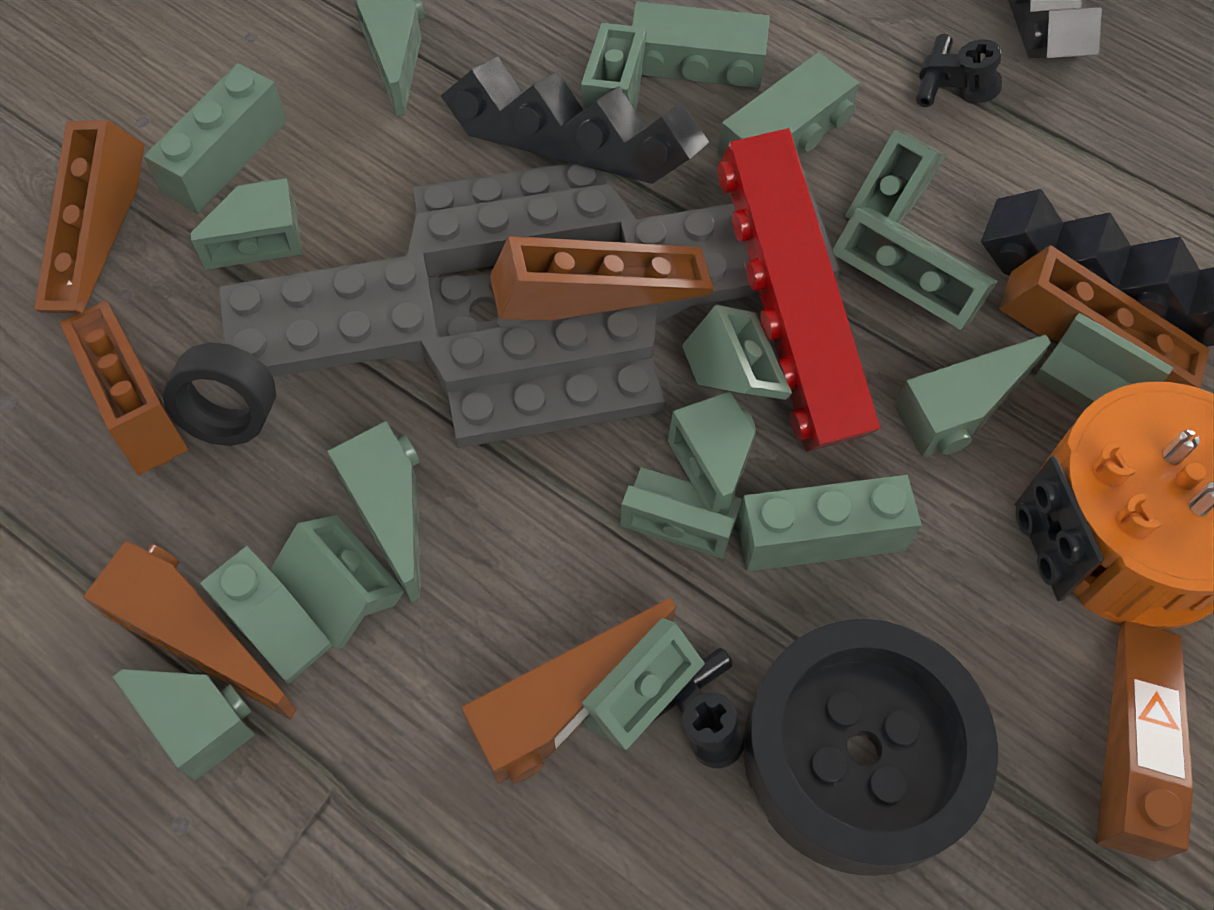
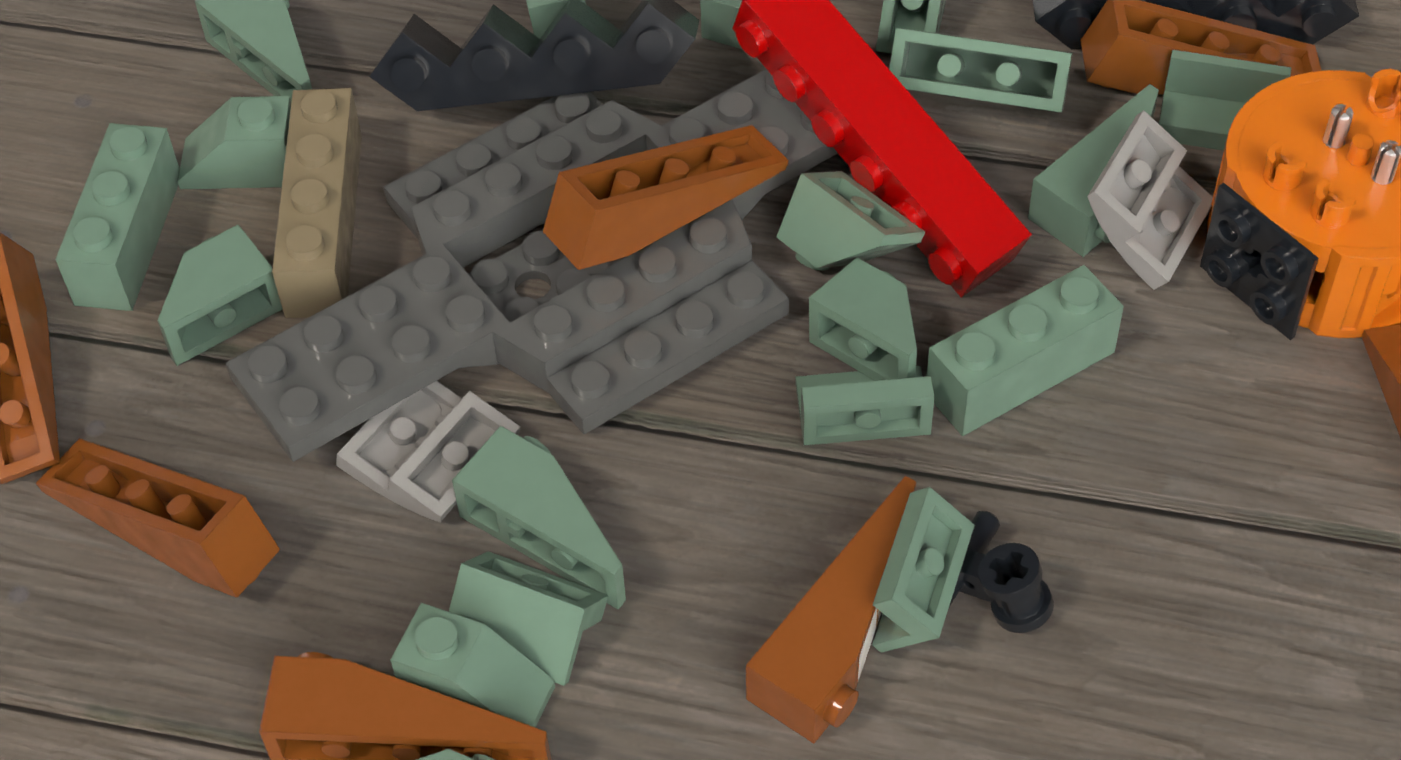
camera: 20 degrees left, 10 degrees down
black tyre [162,342,276,446] -> none
black brick [743,619,998,876] -> none
none -> sand green slope [177,96,291,189]
none -> dark tan brick [272,88,362,318]
none -> light grey slope [336,381,520,522]
none -> light grey slope [1087,110,1213,290]

